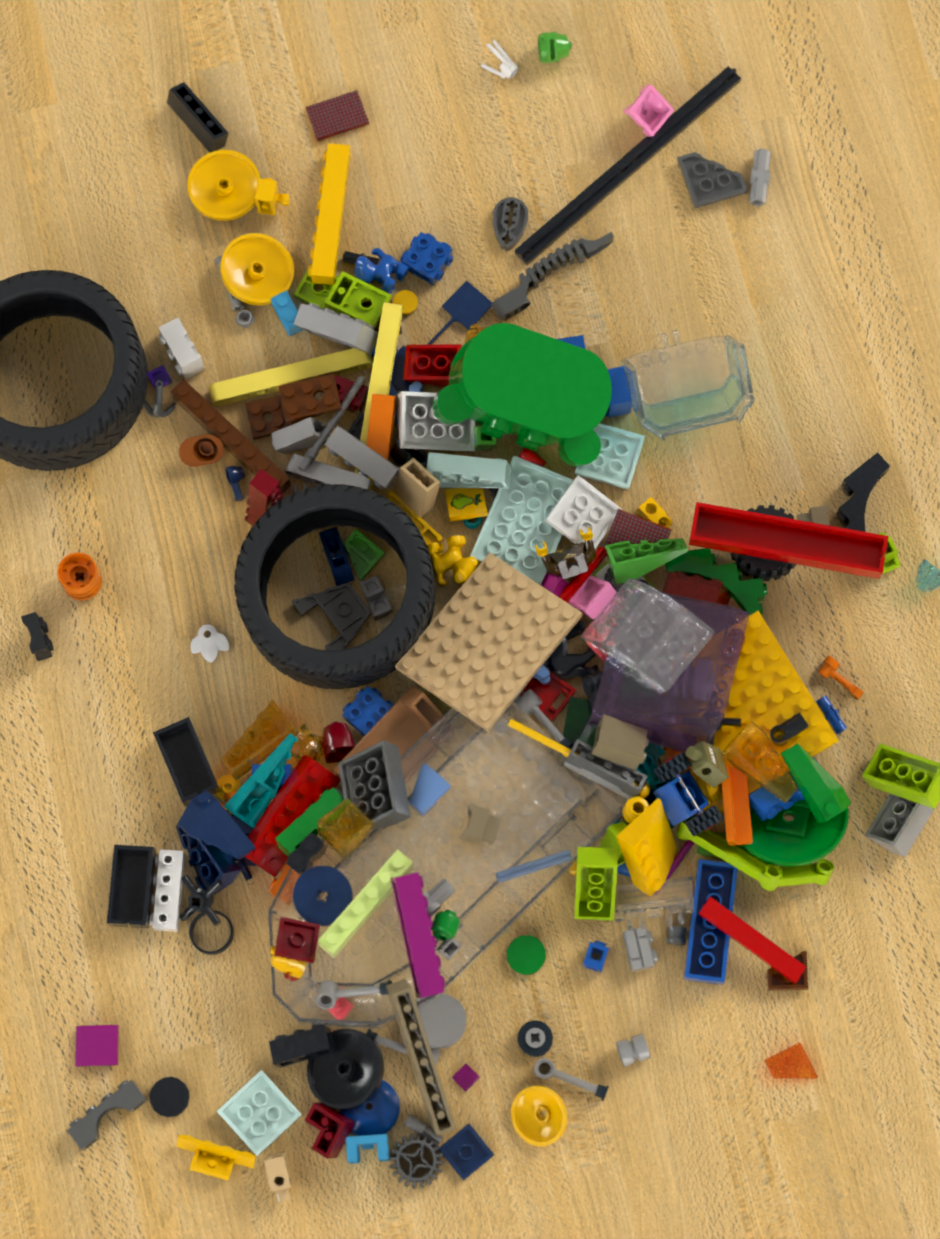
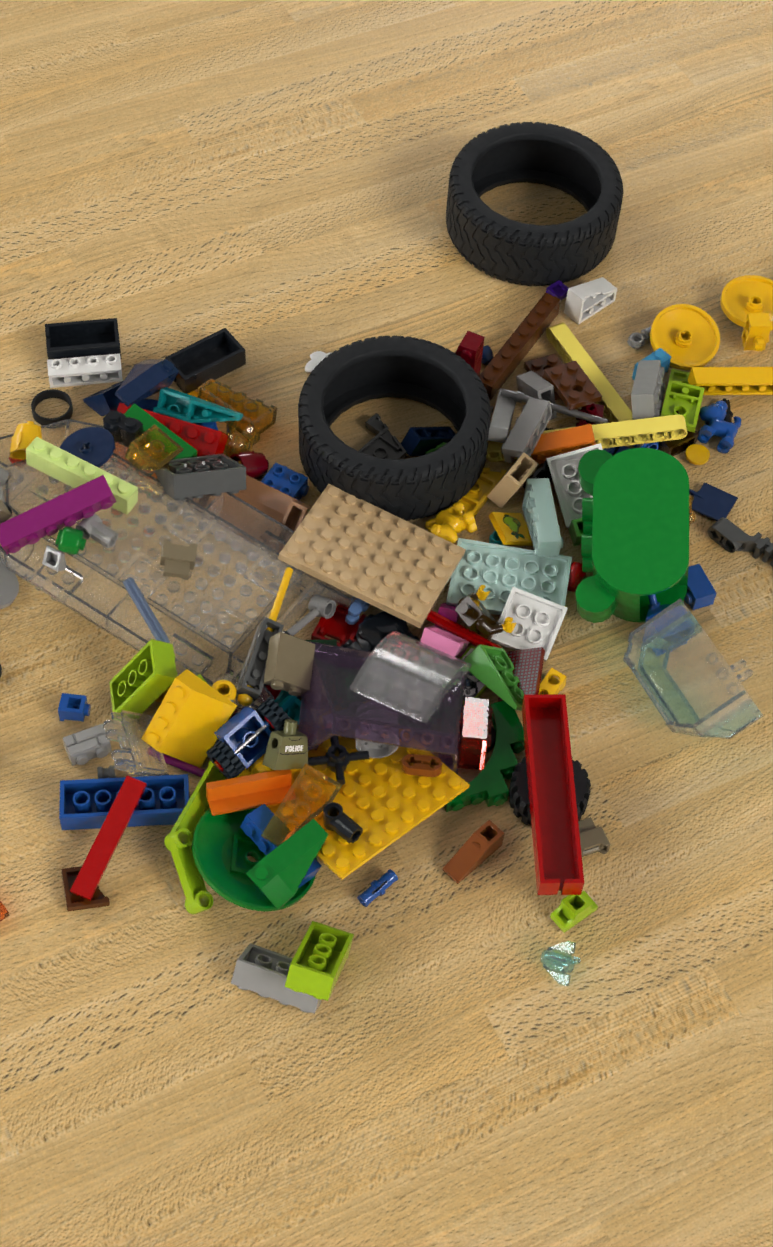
camera: 70 degrees right, 20 degrees down
black brick [21,612,54,661] -> none
orange wheel [57,552,103,601] -> none
dark grey piece [143,380,176,418] -> none
dark orange piece [179,434,224,467] -> none
black bar [179,875,223,926] -> none
dark red plate [274,917,320,964] -> none
blue brick [401,232,454,286] -> none
medium blue slope [409,763,451,817] -> none
green tile [507,935,546,975] -> none
light aqua plate [574,423,645,490] -> none
orange brick [818,655,864,699] -> none
black arch [837,452,890,579] -> none
none -> dark orange slope [443,820,505,884]

